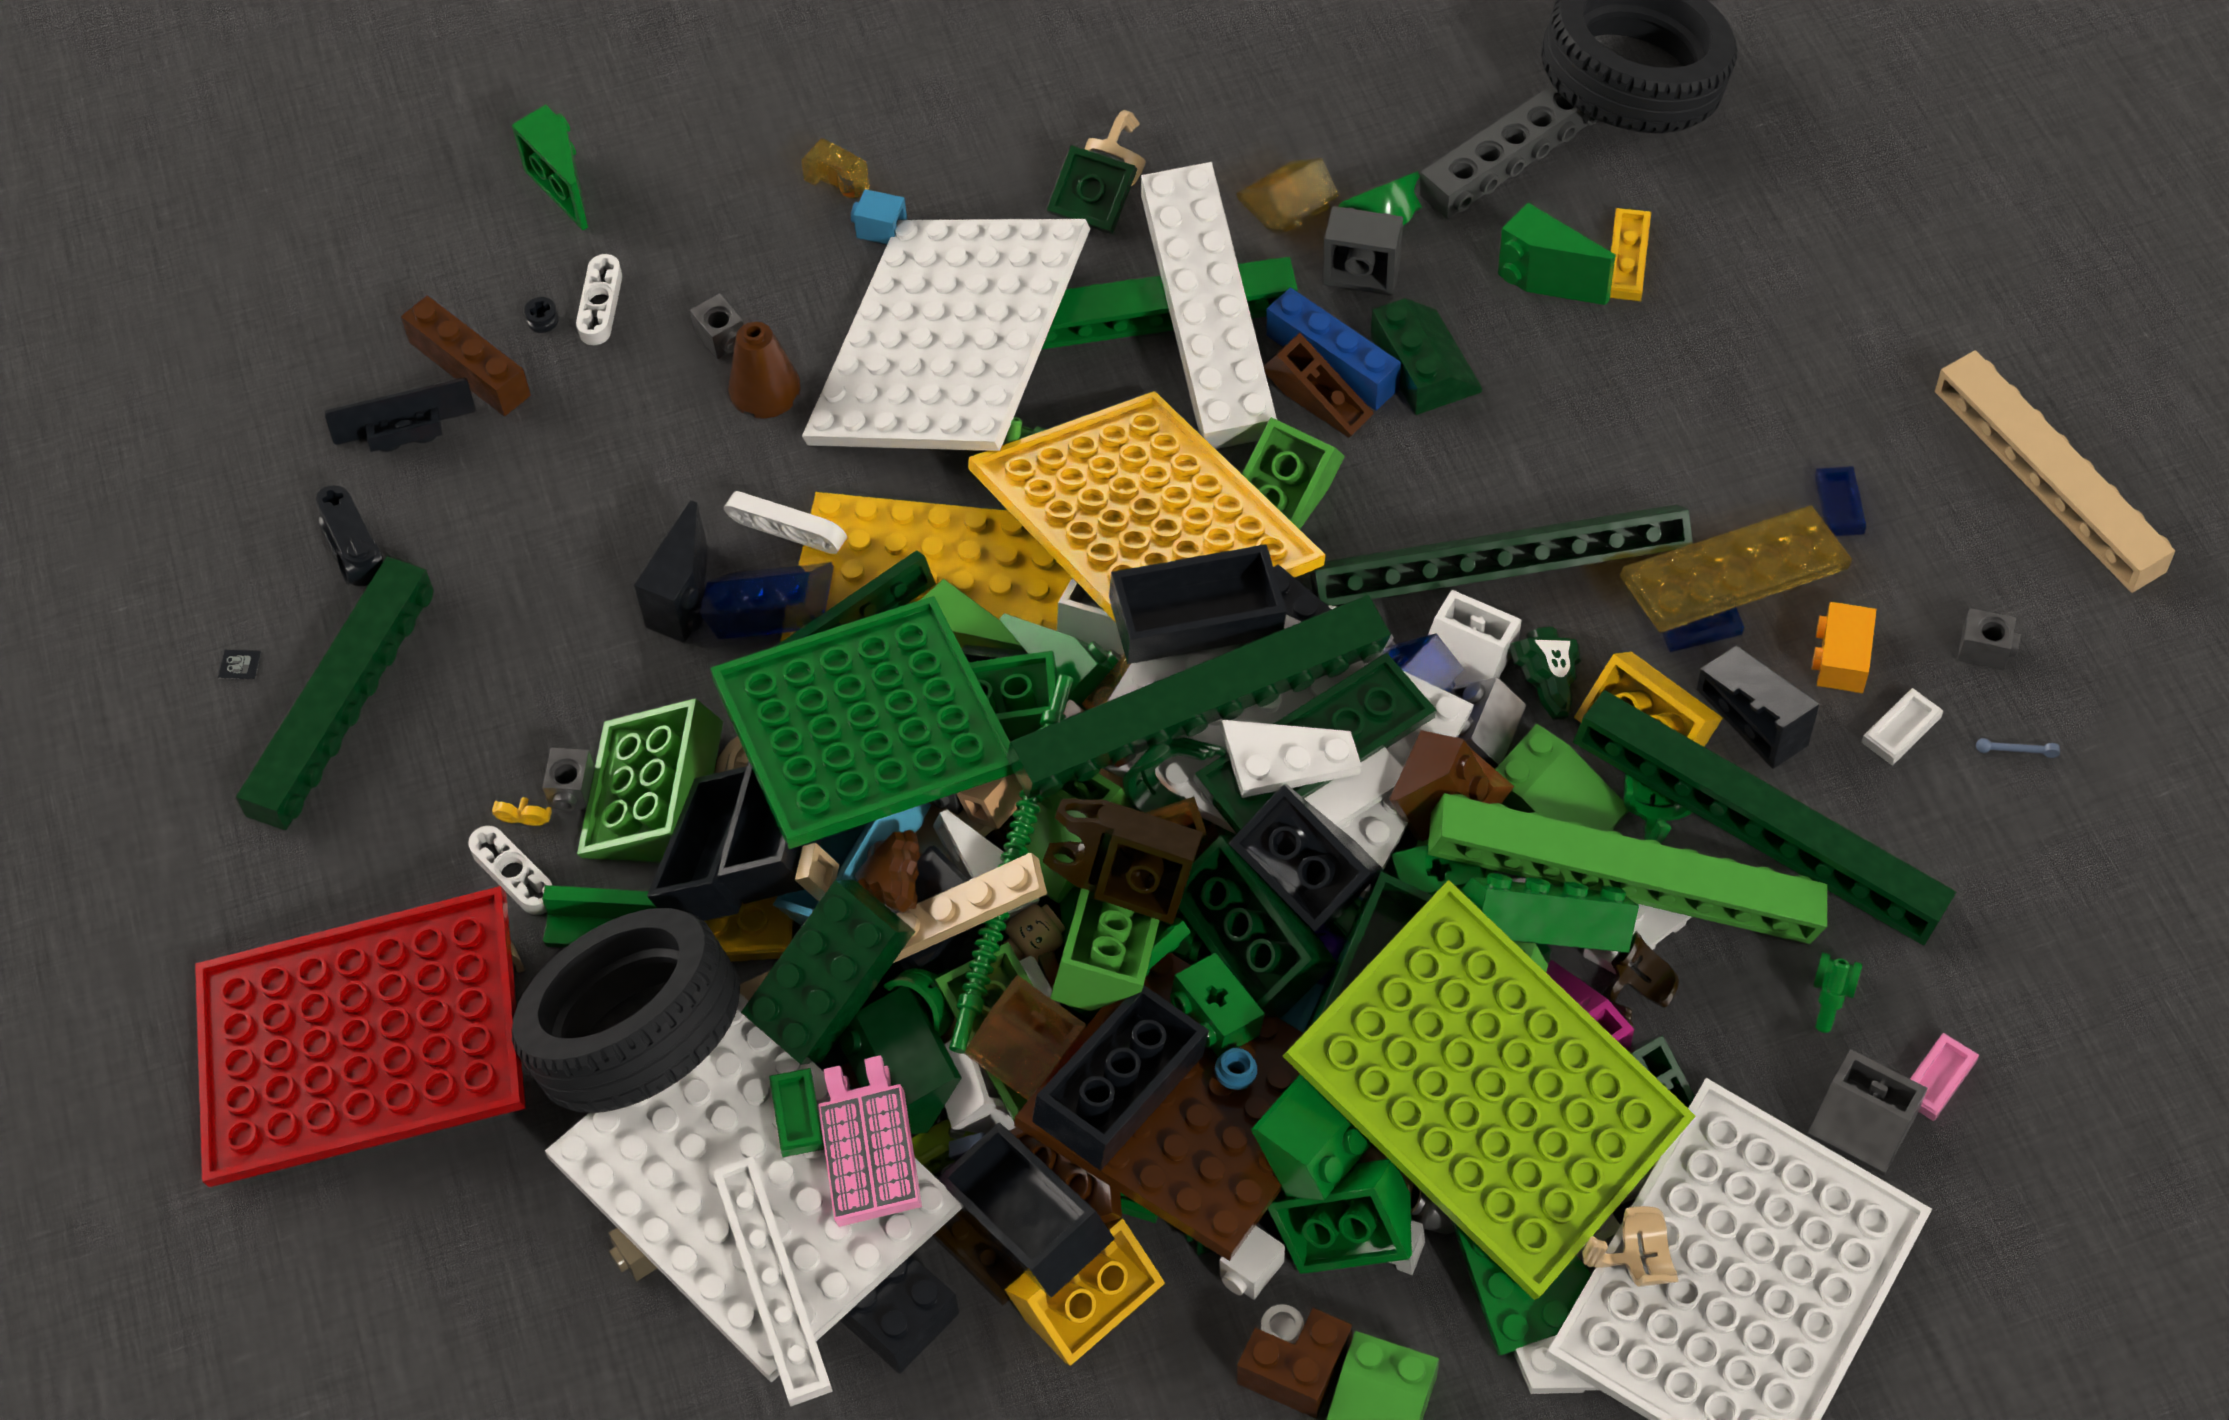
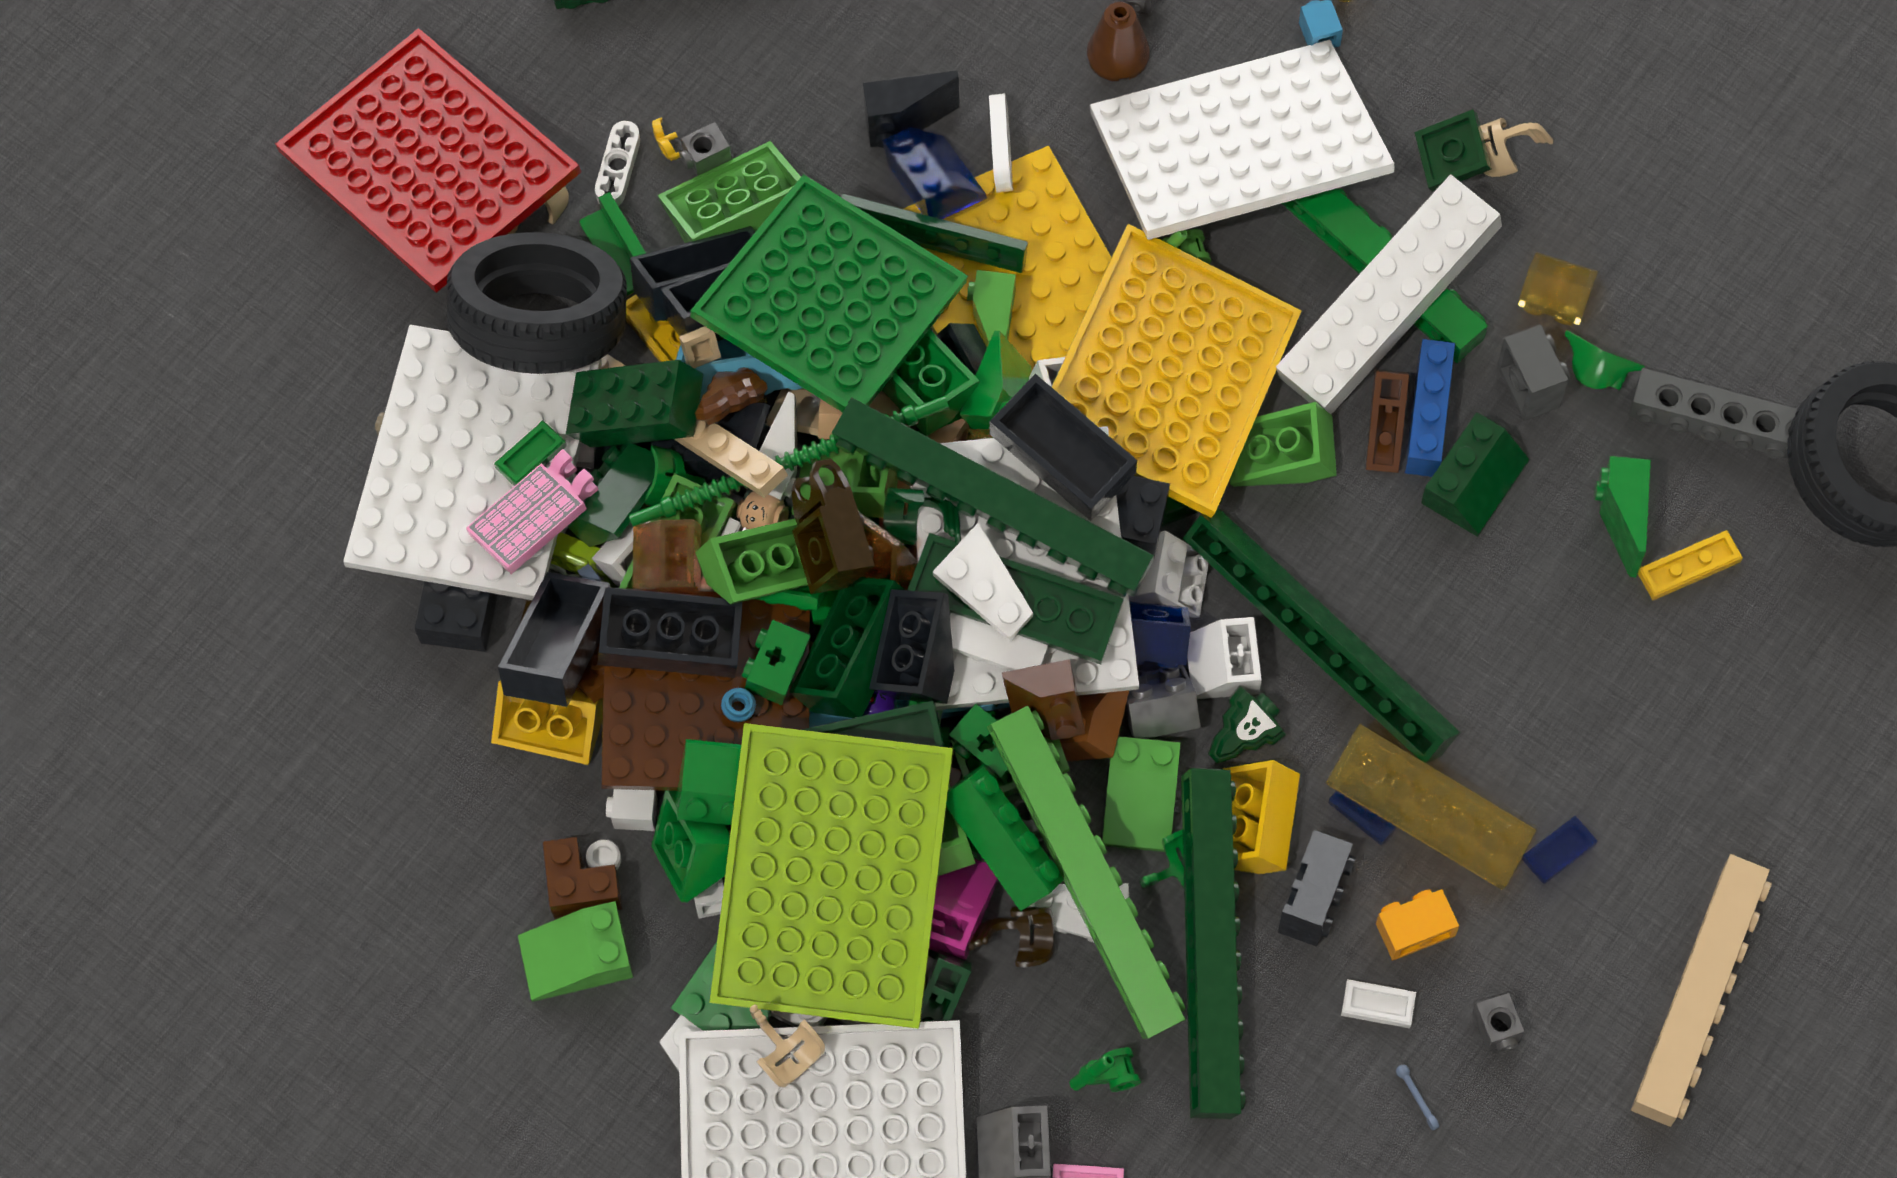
camera: 55 degrees right, 10 degrees up
white plate [712,1156,833,1407] -> none

